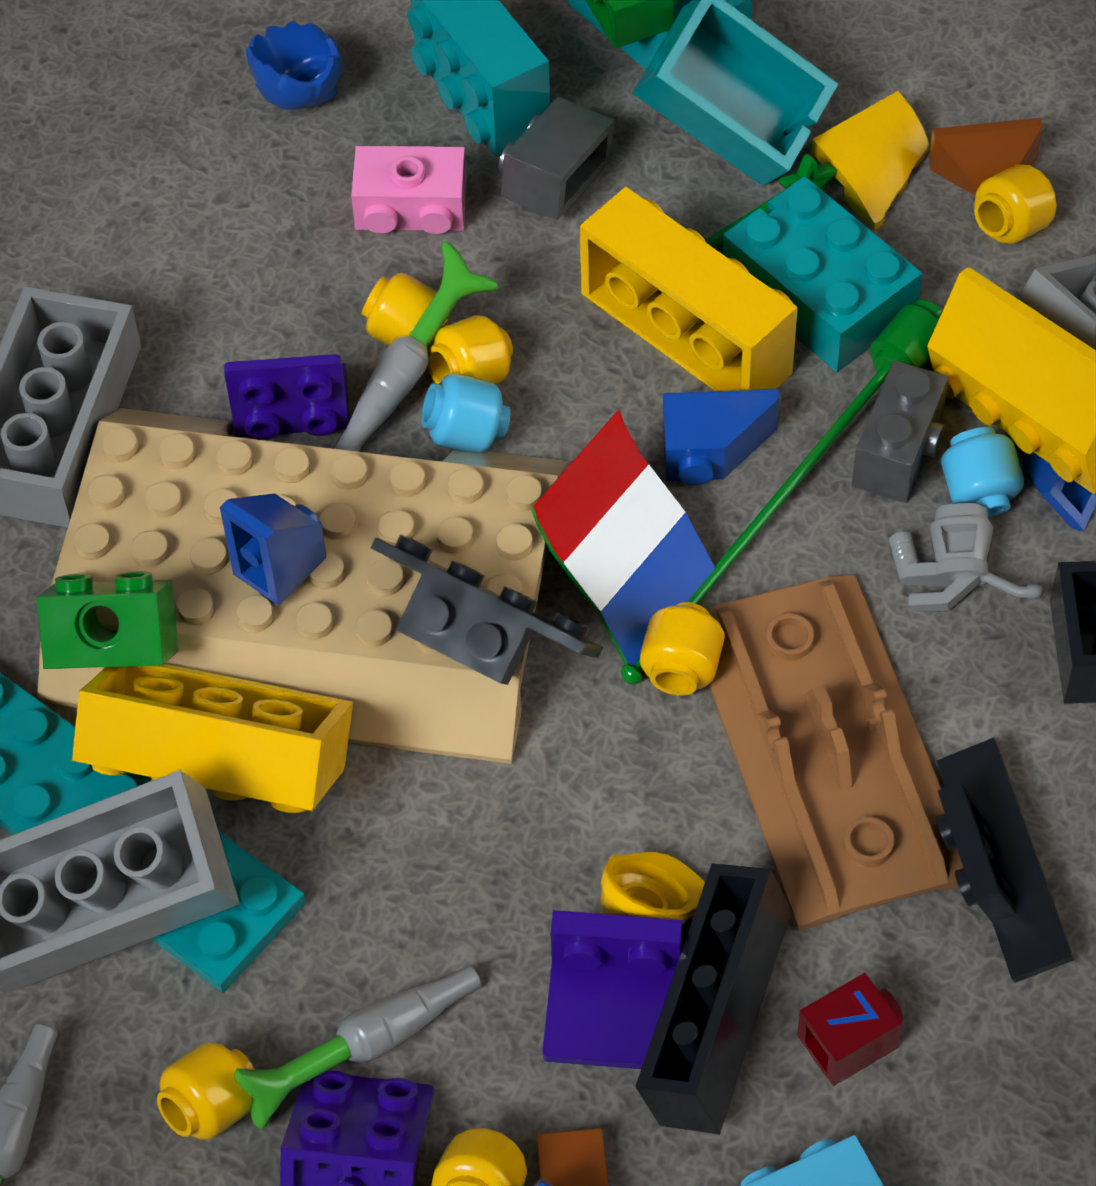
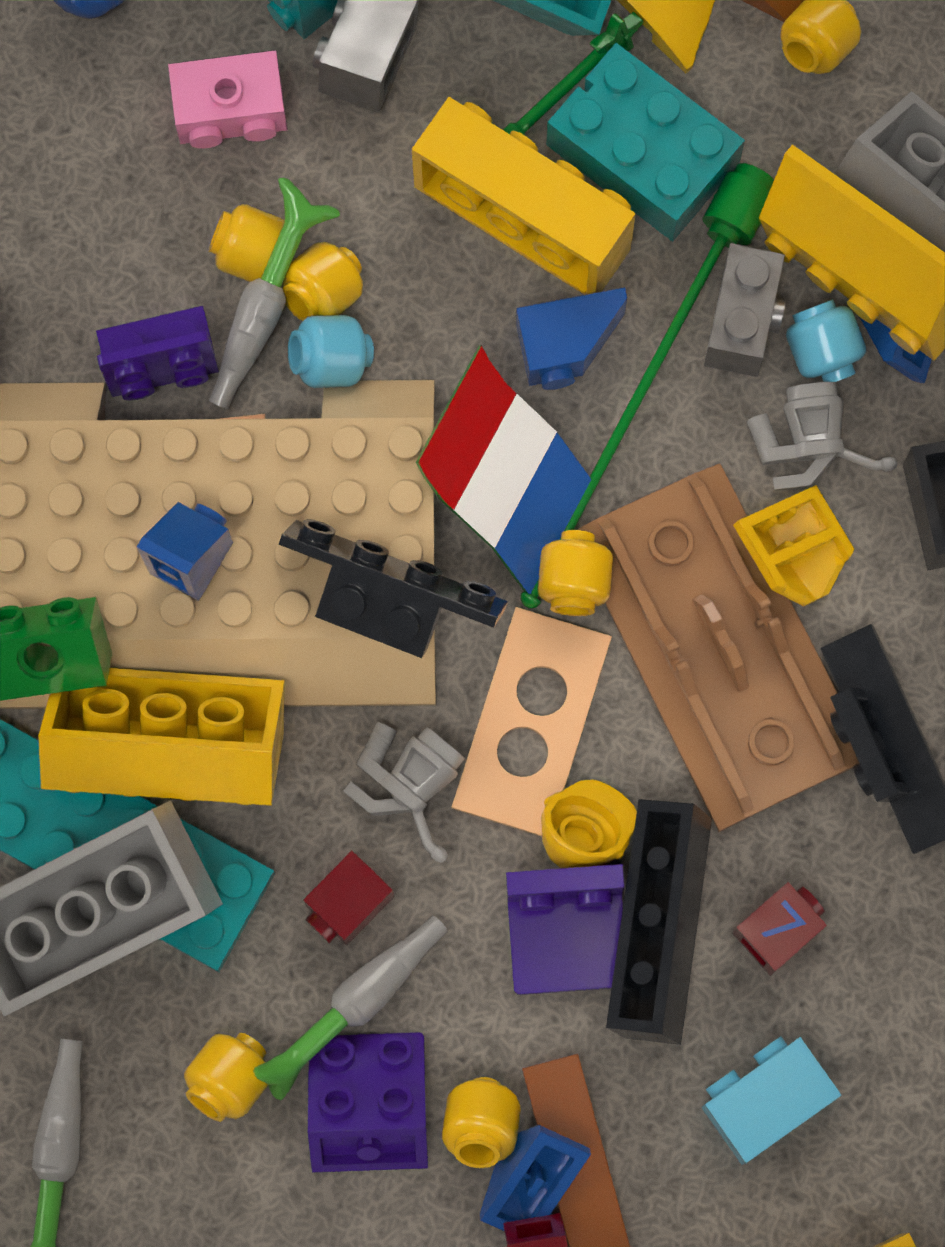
camera: 10 degrees left, 20 degrees up
none -> dark red brick [303,850,395,946]
none -> light grey piece [343,722,465,863]
none -> light nougat piece [451,607,612,837]
none -> yellow slope [733,485,854,607]

